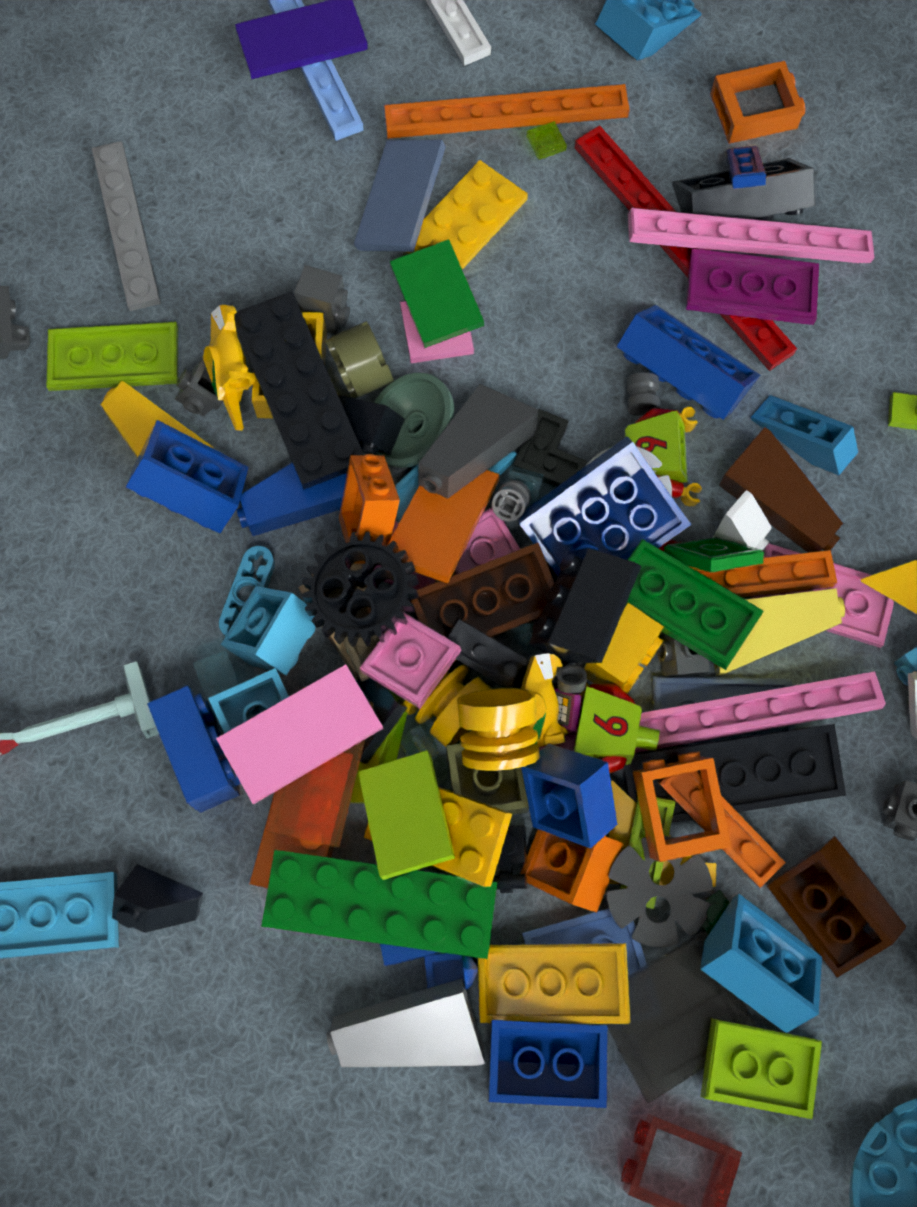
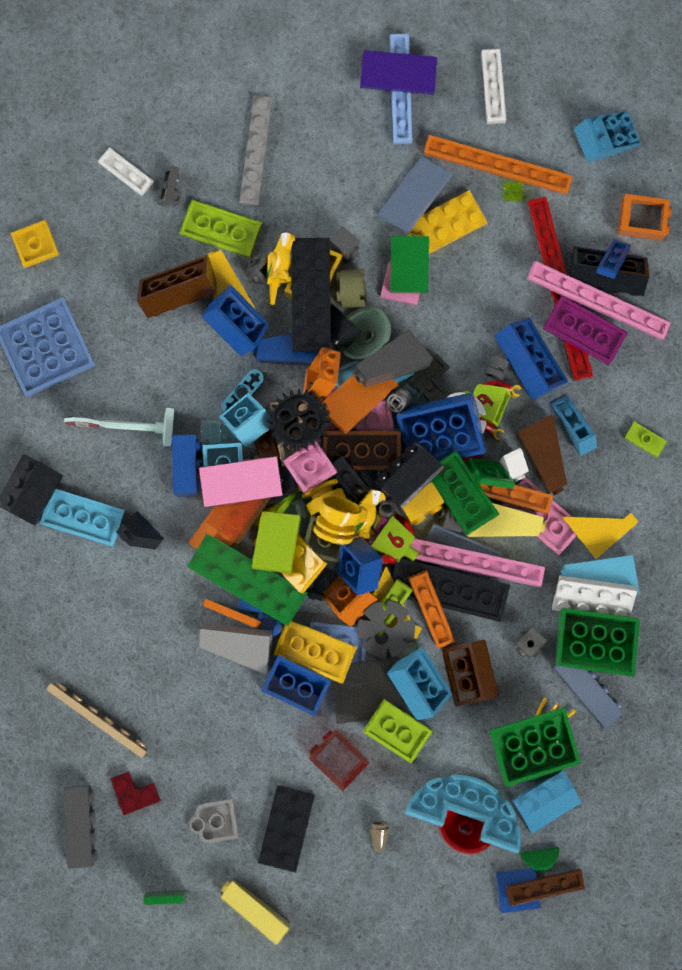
camera: 20 degrees right, 10 degrees up
orange window [633,751,732,862] -> none
none -> reddish brown slope [137,255,217,319]
none -> orange tile [203,599,262,629]
none -> reddish brown plate [254,430,281,462]

